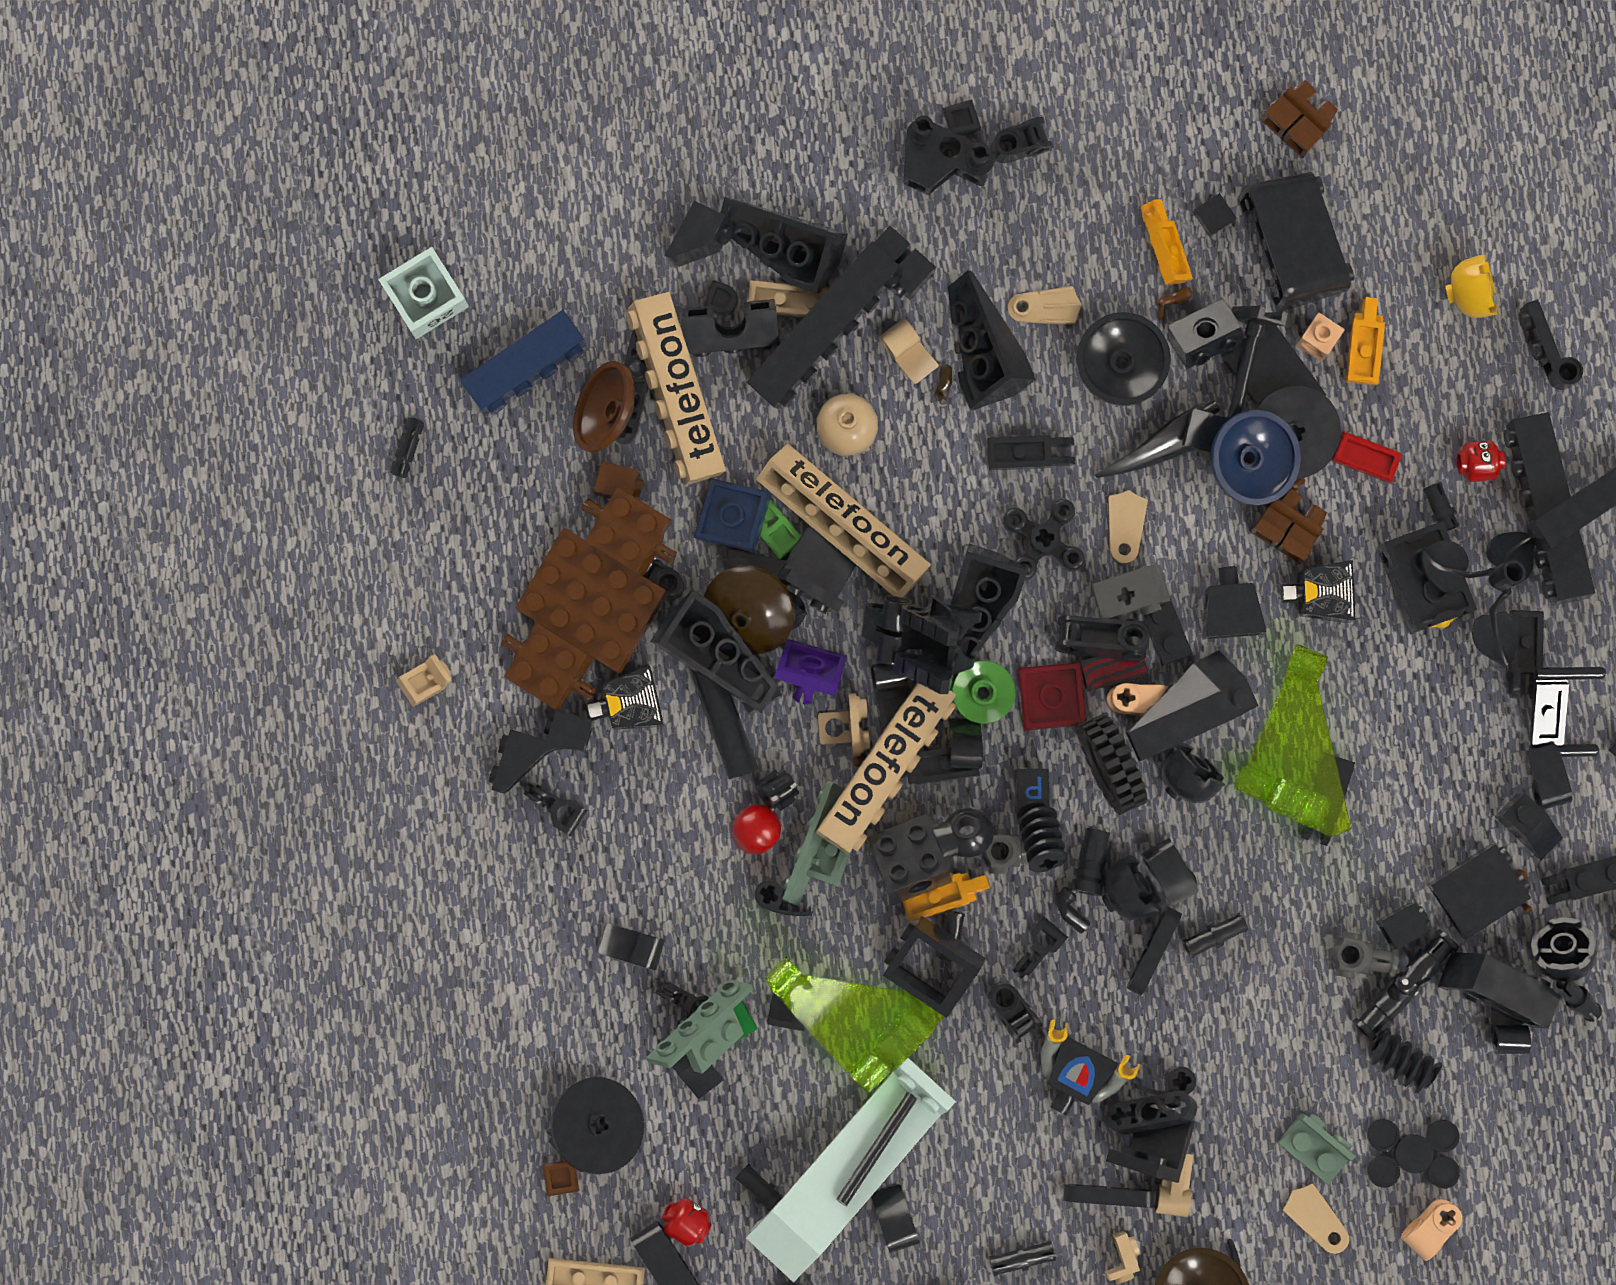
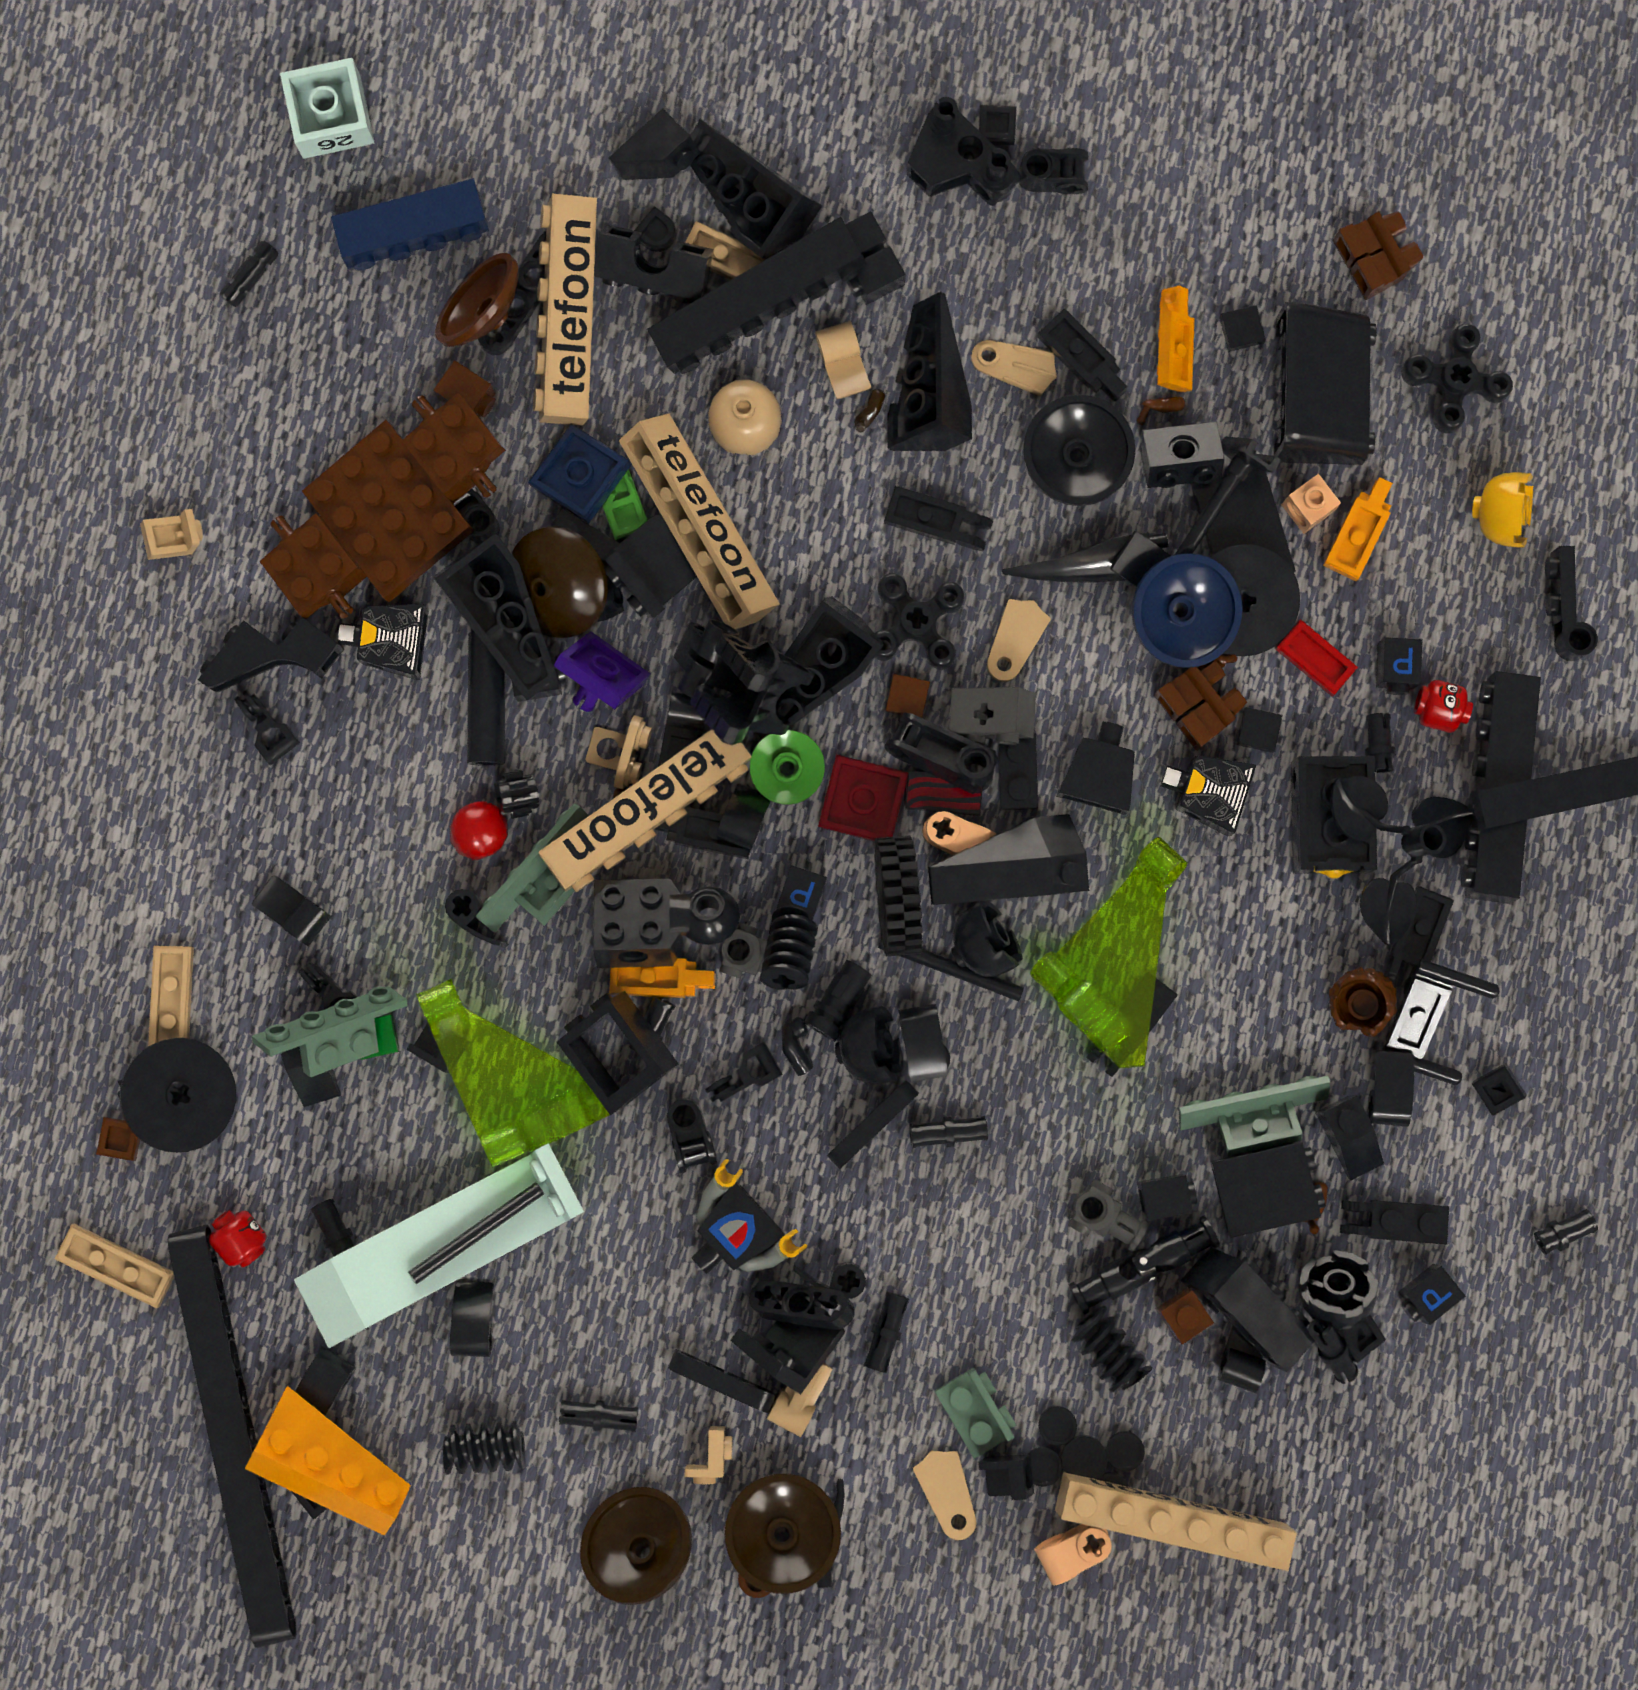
camera: 25 degrees right, 0 degrees up
none -> tan tile [148,946,194,1046]
none -> black pin [864,1291,910,1373]
none -> black bar [878,938,1024,1002]
none -> reddish brown tile [885,674,930,718]
none -> black panel [978,1454,1034,1500]
none -> black hinge [1037,308,1128,402]
none -> tan brick [1055,1472,1297,1571]
none -> reddish brown brick [1156,1288,1214,1345]
none -> sand green bracket [1179,1076,1330,1156]
none -> black tile [1237,707,1283,753]
none -> reddish brown hair [1329,967,1397,1037]
none -> black tile [1335,1315,1386,1363]
none -> black brick [1376,637,1422,695]
none -> black gear [1401,324,1513,433]

